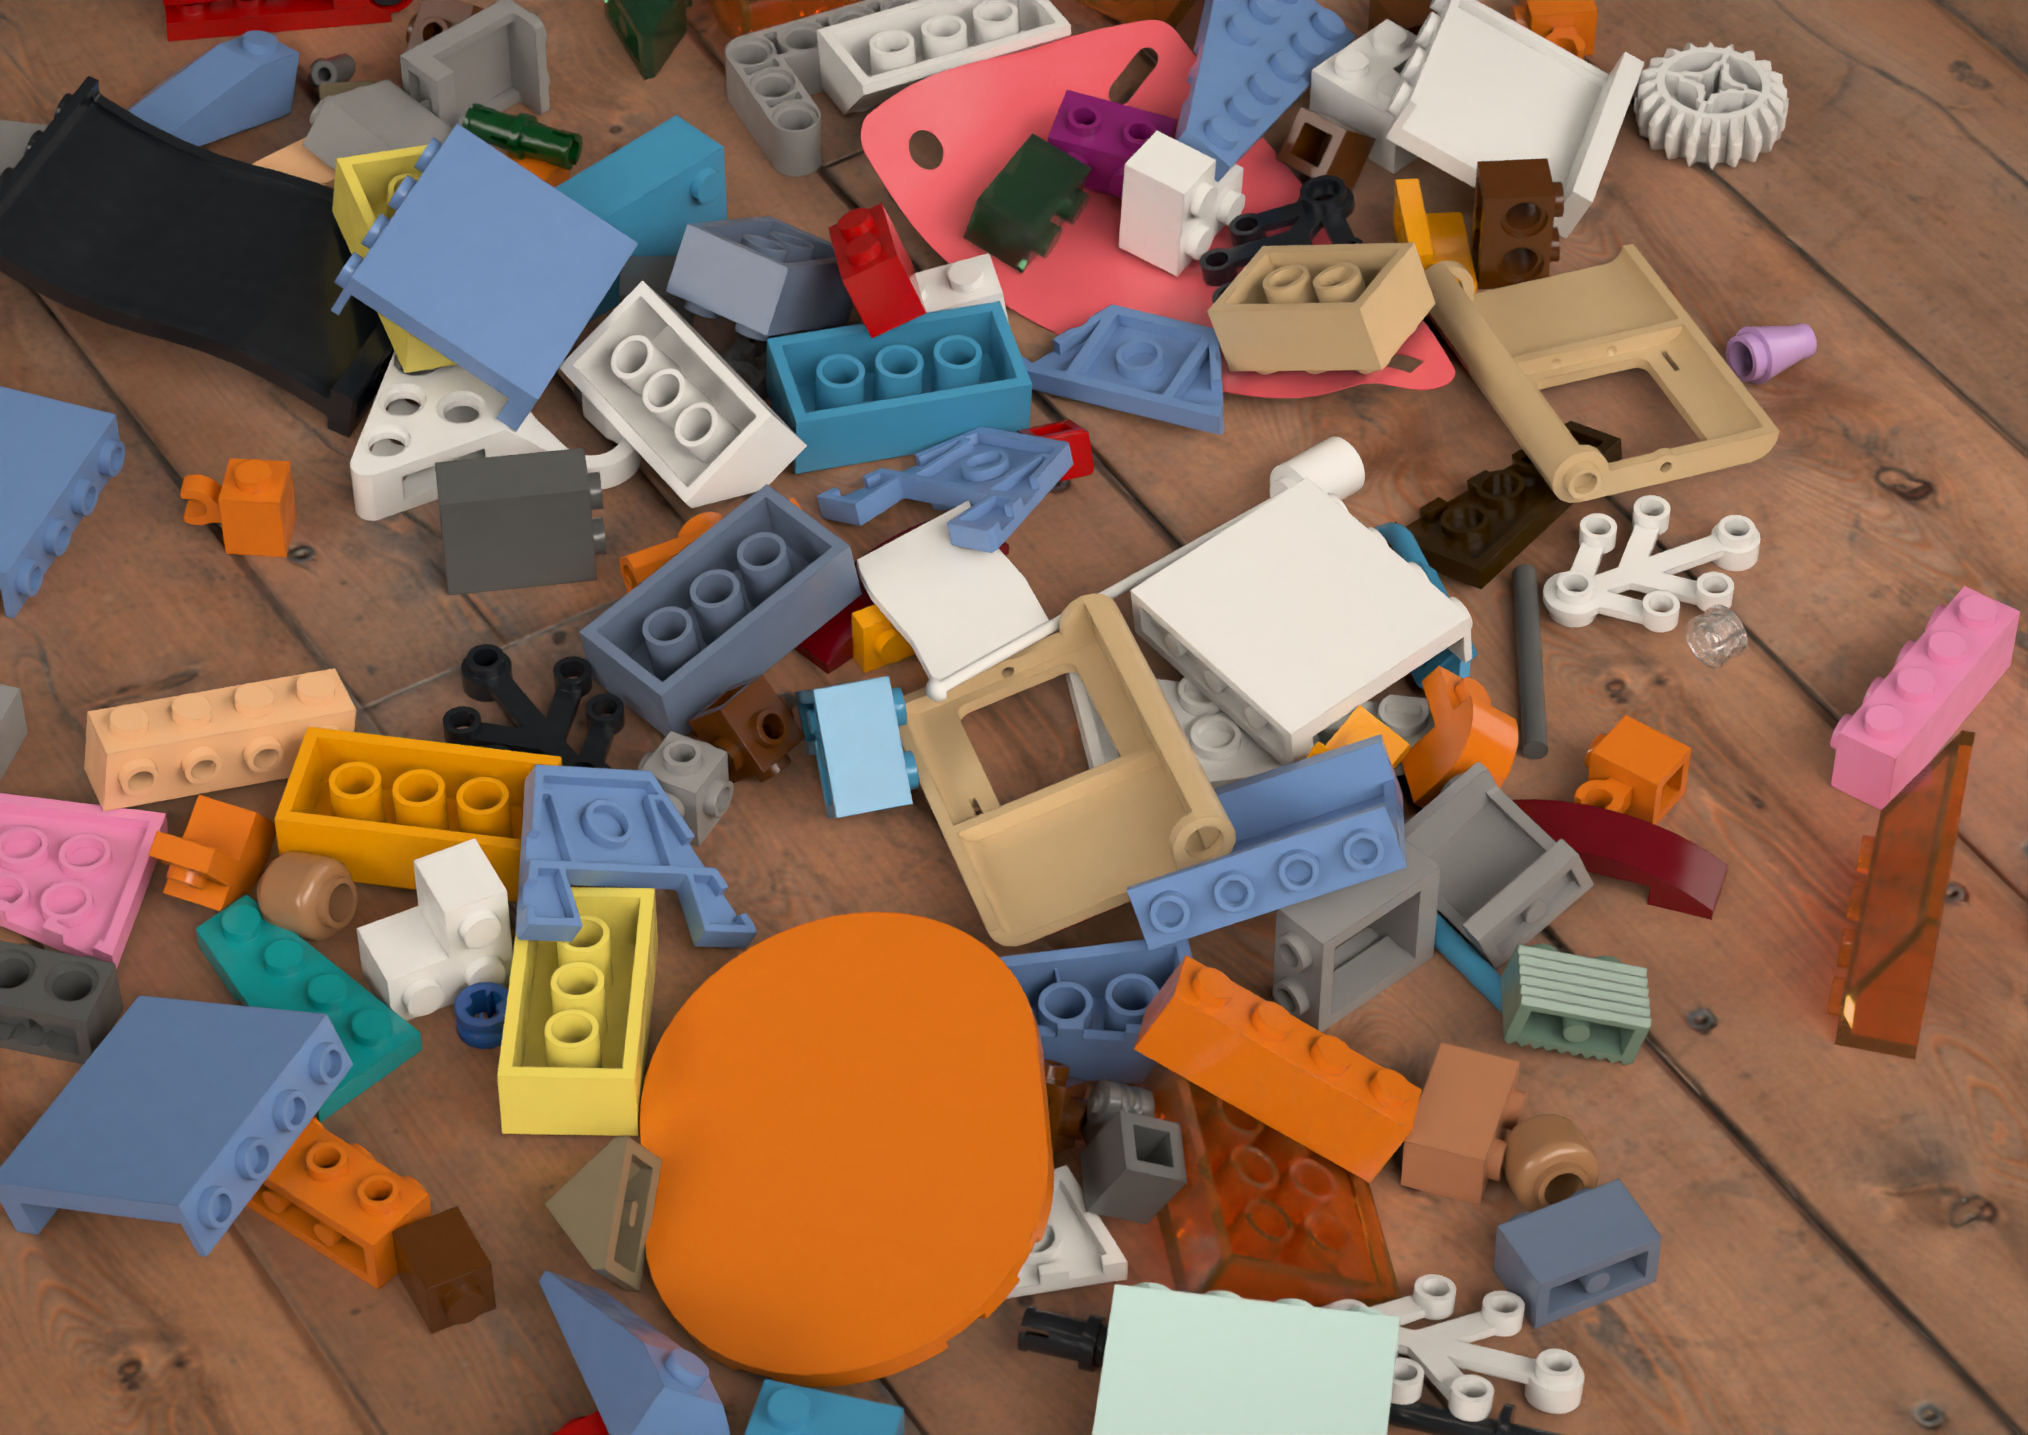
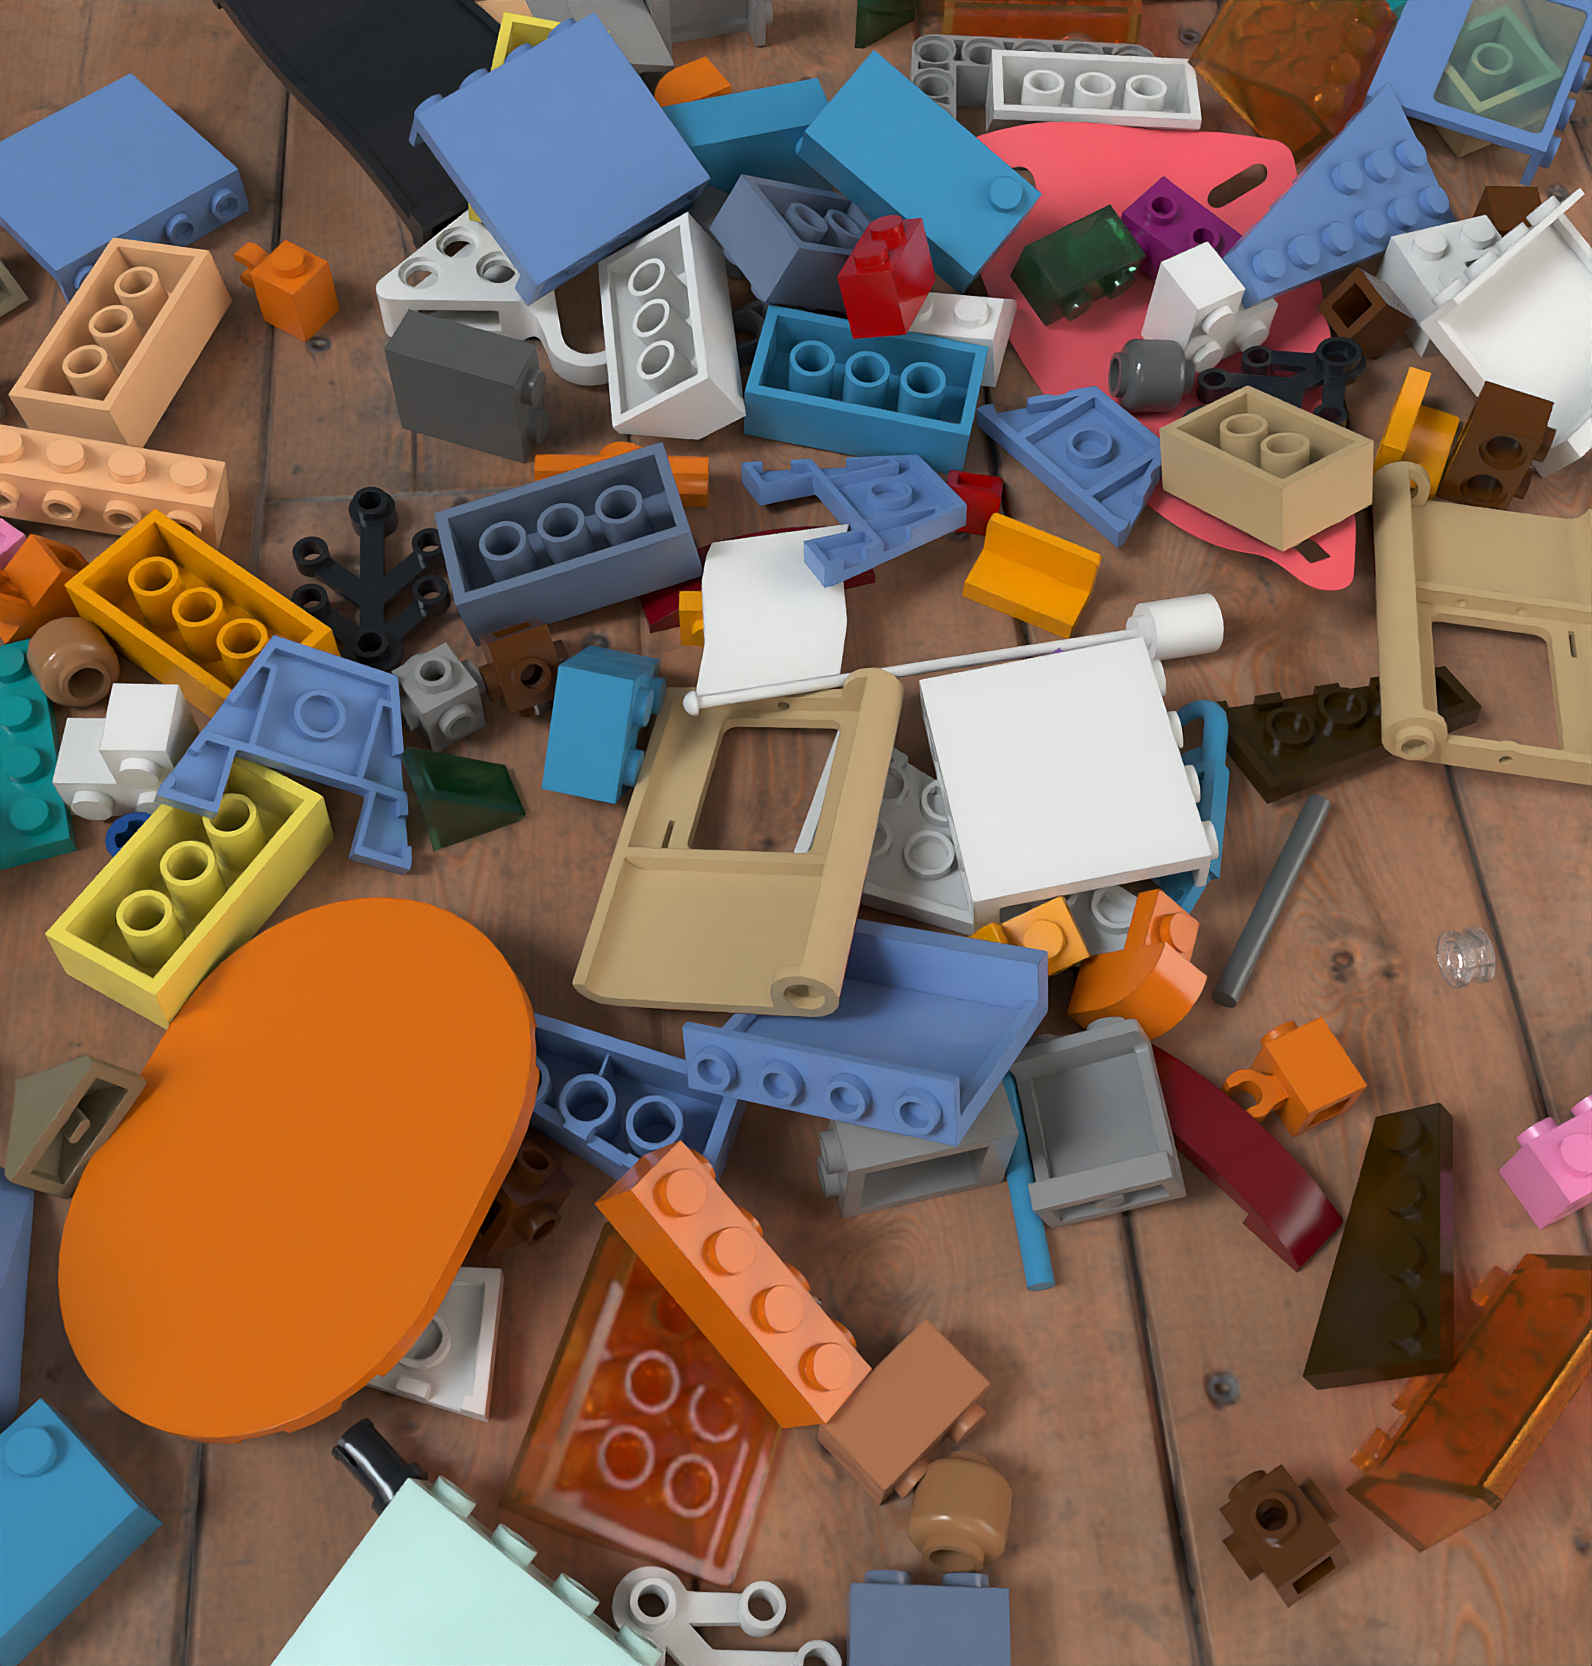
camera: 25 degrees right, 15 degrees up
dark green pin [463,103,583,170] -> none
dark grey brick [1080,1079,1187,1225] -> none
sand green brick [1501,944,1652,1066] -> none
white plant [1543,495,1761,632] -> none
none -> light nougat brick [8,237,232,448]
none -> clear green slope [401,747,526,851]
none -> dark azure brick [799,50,1041,295]
none -> light orange panel [962,513,1102,639]
none -> dark grey head [1108,339,1195,413]
none -> reddish brown brick [1219,1464,1350,1608]
none -> dark brown wing [1303,1103,1454,1390]

